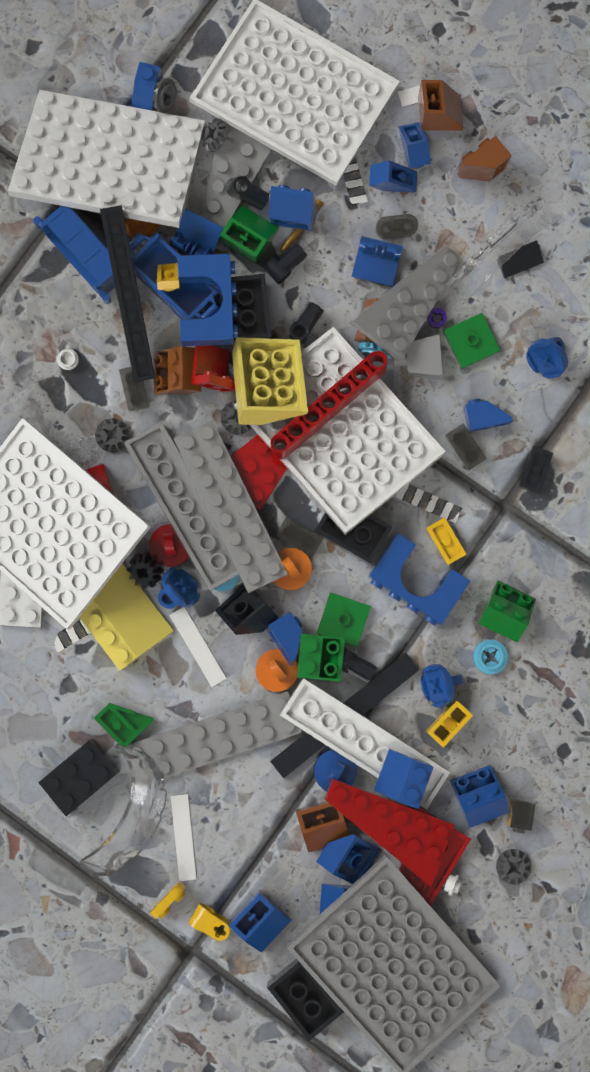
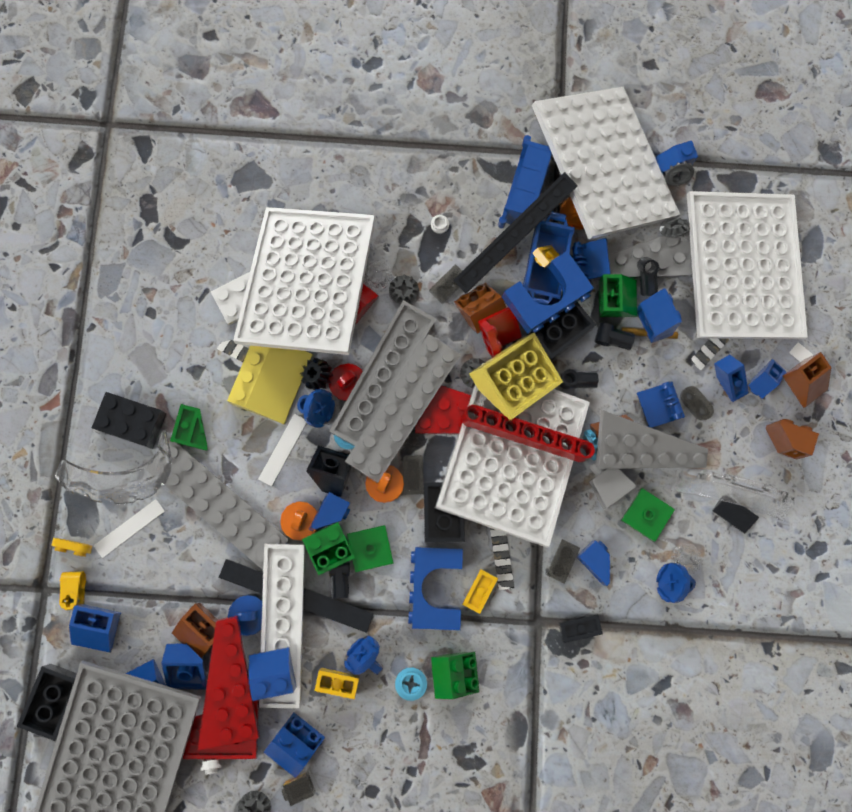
camera: 55 degrees right, 5 degrees down
dark purple bush [427,308,447,329] -> none

